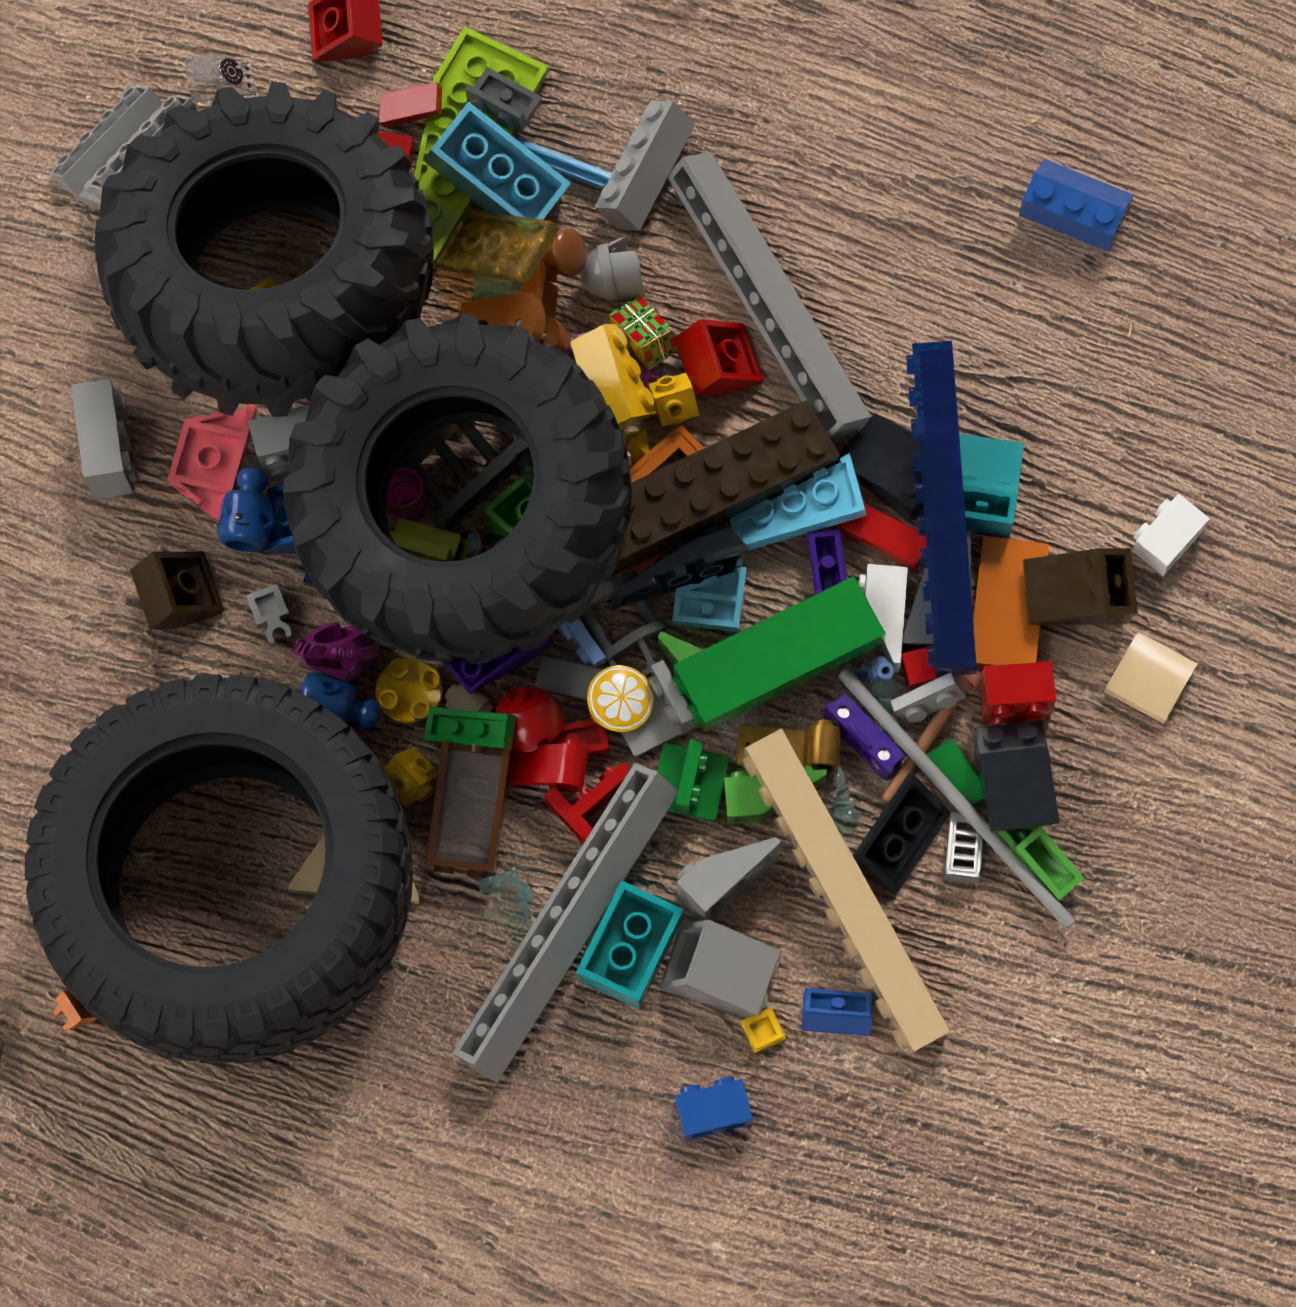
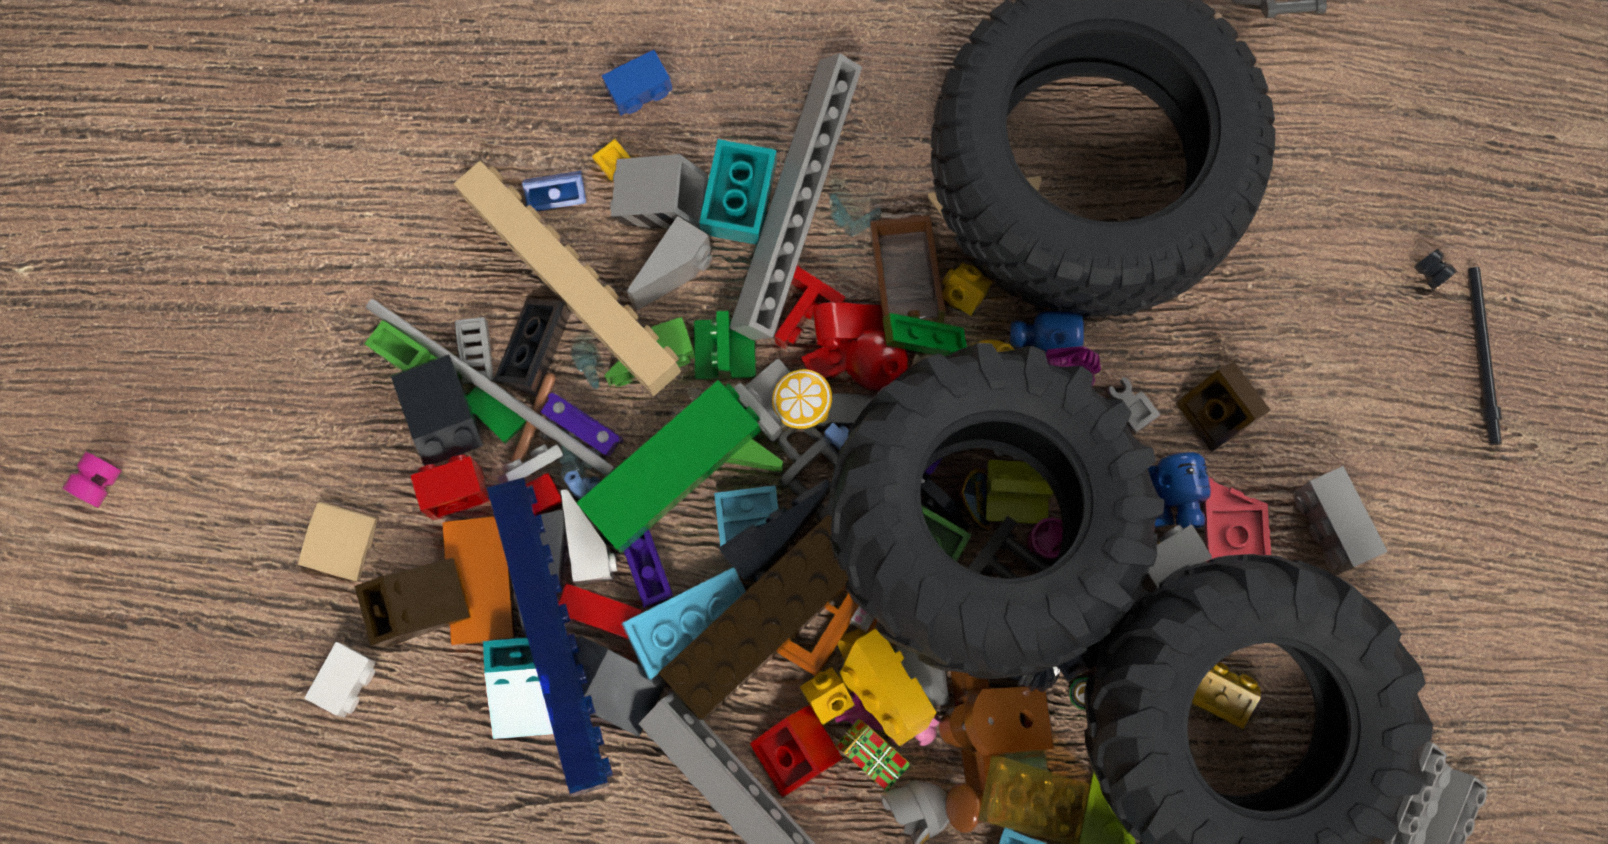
camera: 165 degrees right, 5 degrees up
pearl gold door [736,719,841,772] -> none

